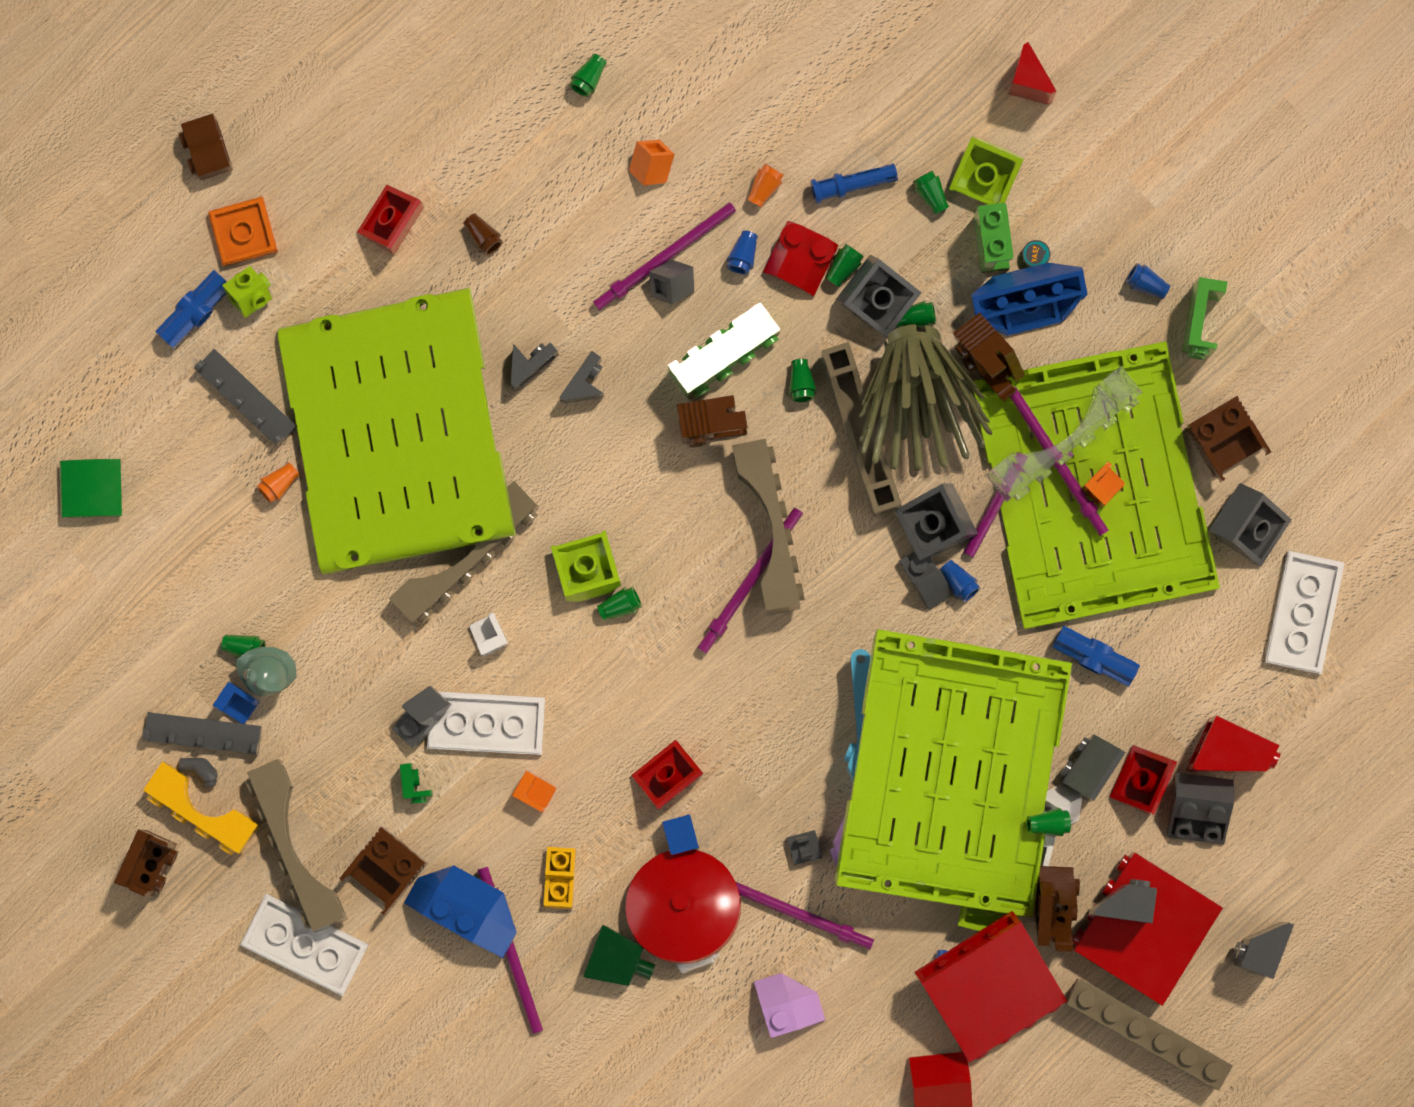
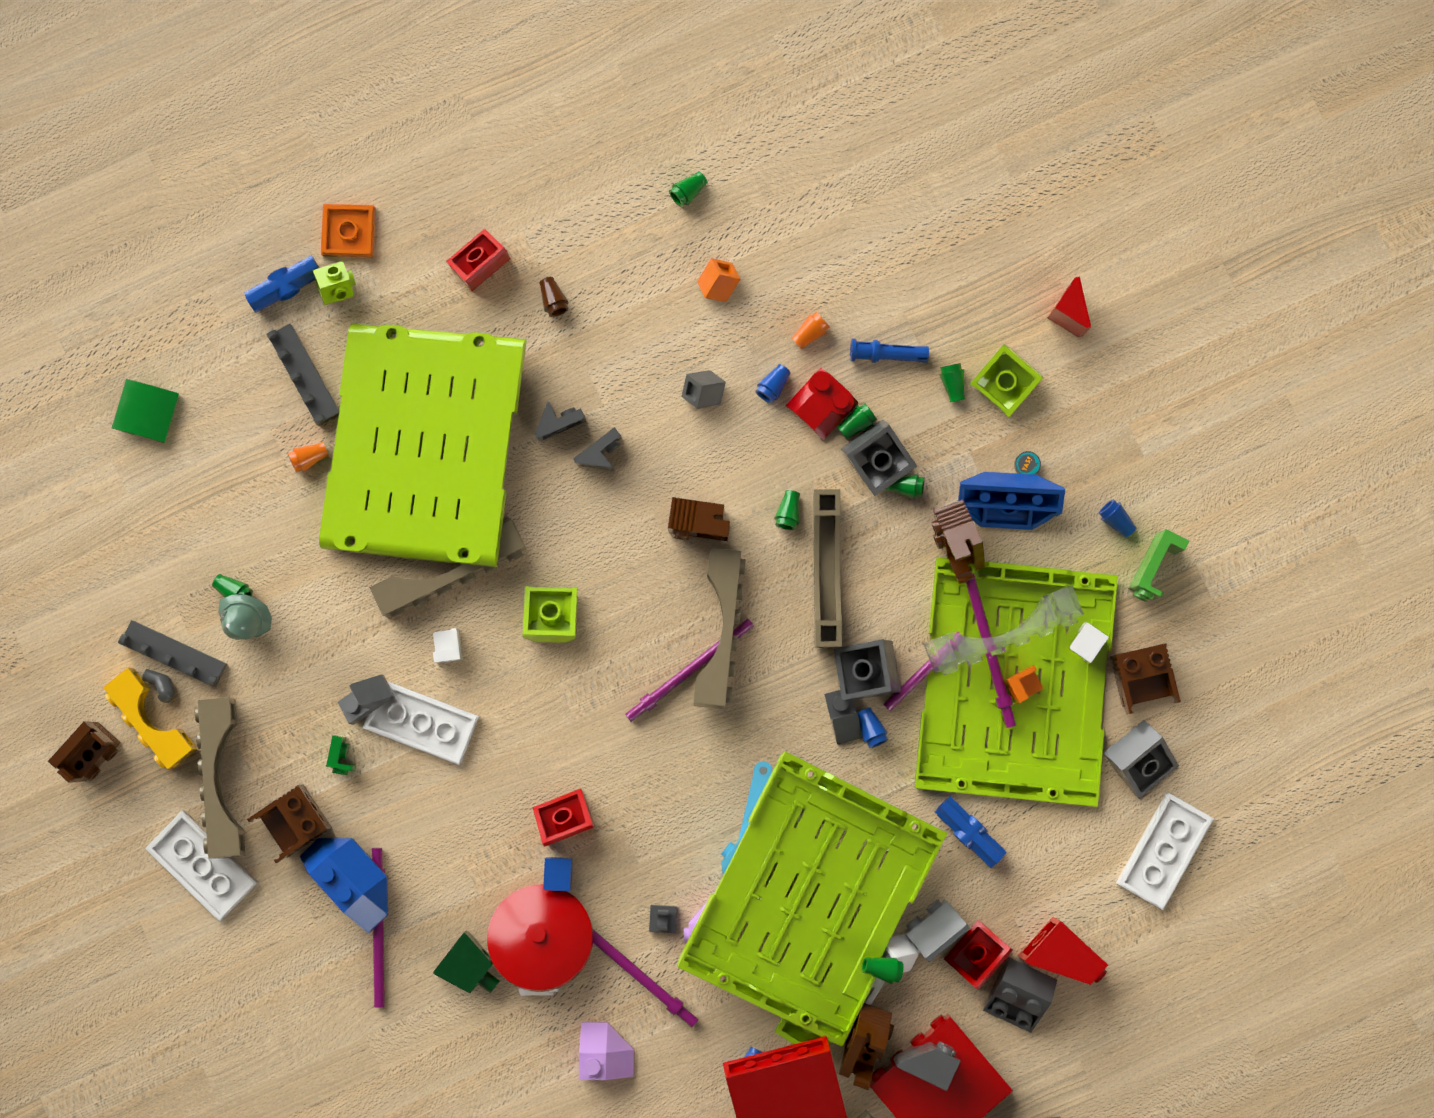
camera: 15 degrees right, 0 degrees up
reddish brown brick [178,113,233,181] -> none
blue panel [213,681,260,724] -> none
orange panel [512,771,556,813] -> none
yellow slope [543,847,576,910] -> none
magenta bar [593,202,736,311] -> none
green cone [597,586,642,621] -> none
wedge [668,302,781,400] -> none
olive plant [859,324,992,471] -> none
bright green panel [973,203,1014,273] -> none
none -> white panel [1070,622,1109,663]

